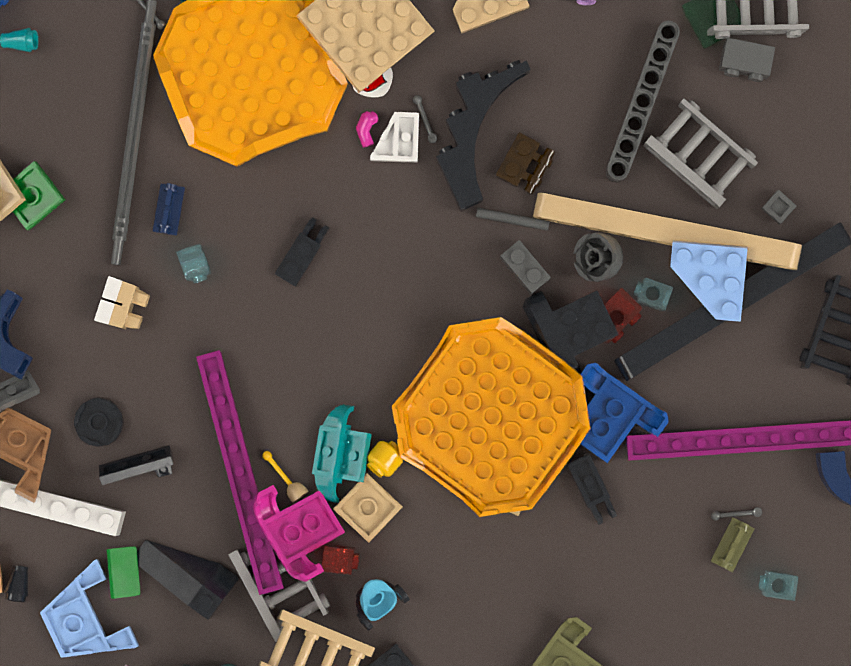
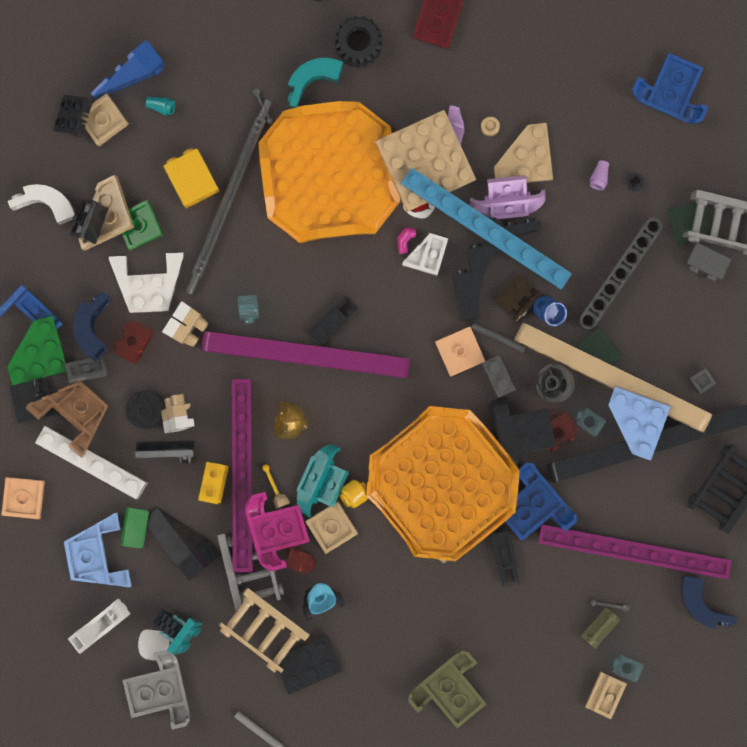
camera: 15 degrees right, 0 degrees up
black cone [4,565,28,603] -> none
dark blue hinge [153,183,185,236] -> none
dark grey hinge [413,95,437,143] -> none
light grey fence [643,99,758,209] -> none
none -> white wing [109,252,184,313]
none -> clear red brick [113,320,154,365]
none -> hips [161,394,195,433]
none -> yellow panel [164,148,220,209]
none -> yellow panel [198,462,229,504]
none -> magenta beam [201,331,411,378]
none -> clear yellow cylinder [274,401,308,440]
none -> dark azure plate [401,168,572,290]
none -> light nougat plate [435,327,485,377]
none -> lavender plate [469,175,545,219]
none -> blue wheel [533,295,567,326]
none -> clear green plate [575,327,624,366]
none -> tan plate [585,671,627,719]

